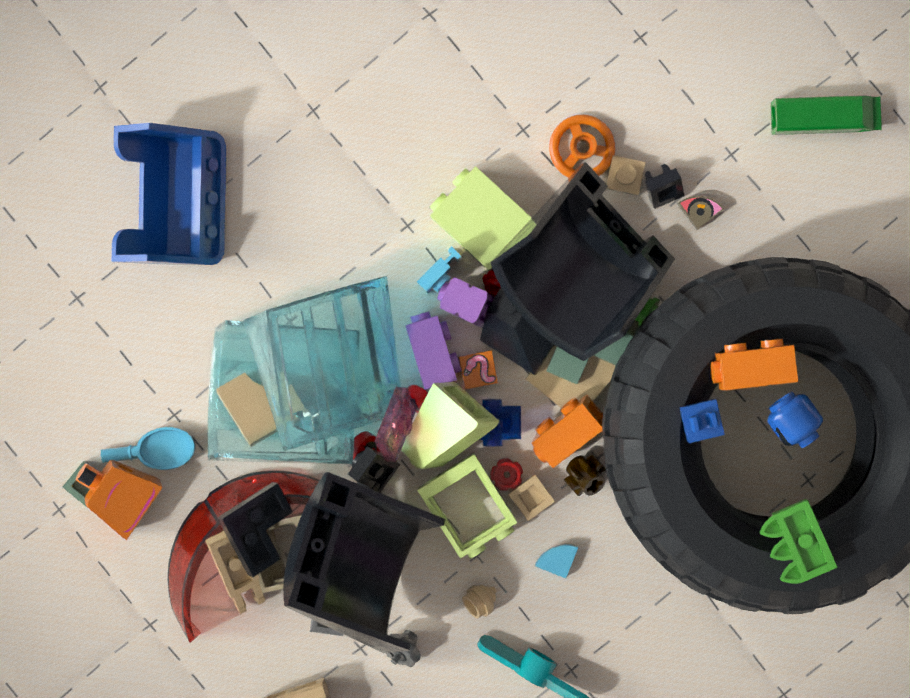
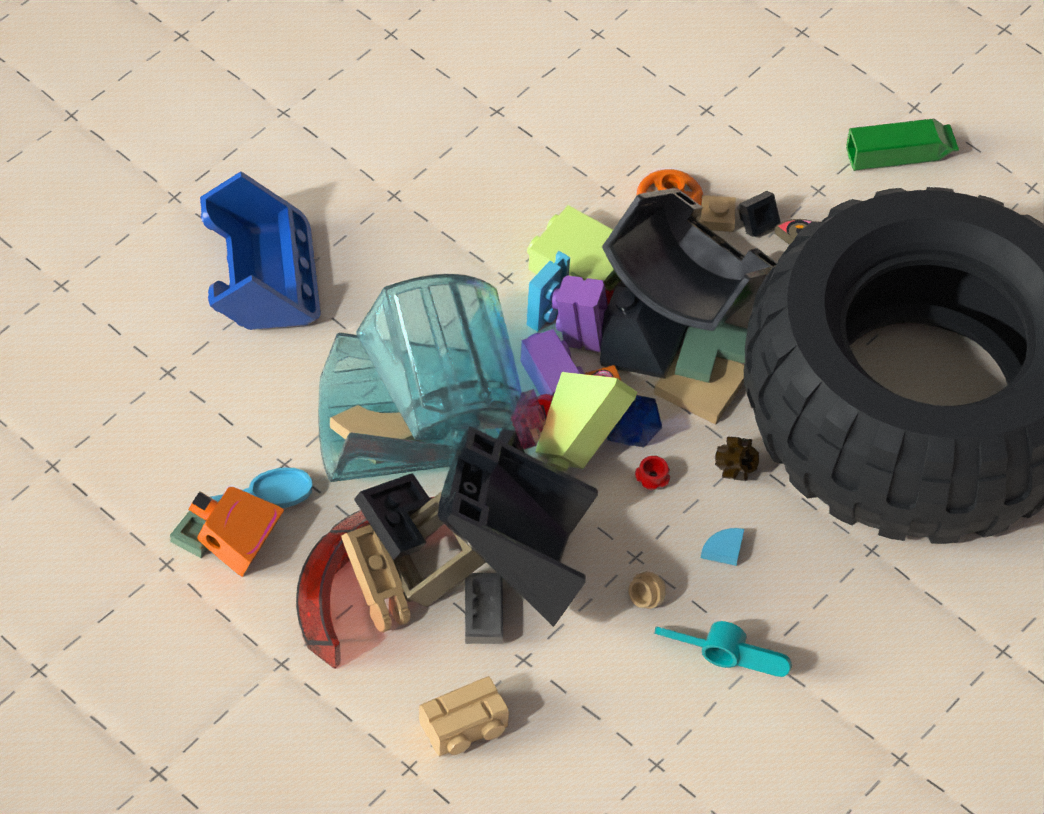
camera: 10 degrees left, 35 degrees down
dark grey piece [386,630,421,667] -> none
yellowish green window [417,453,517,559] -> none
tan plate [508,474,555,521] -> none
orange brick [532,395,603,468] -> none
blue tile [679,399,725,443] -> none
orange brick [711,339,798,391] -> none
bright green plate [760,499,837,584] -> none
blue head [767,392,823,448] -> none

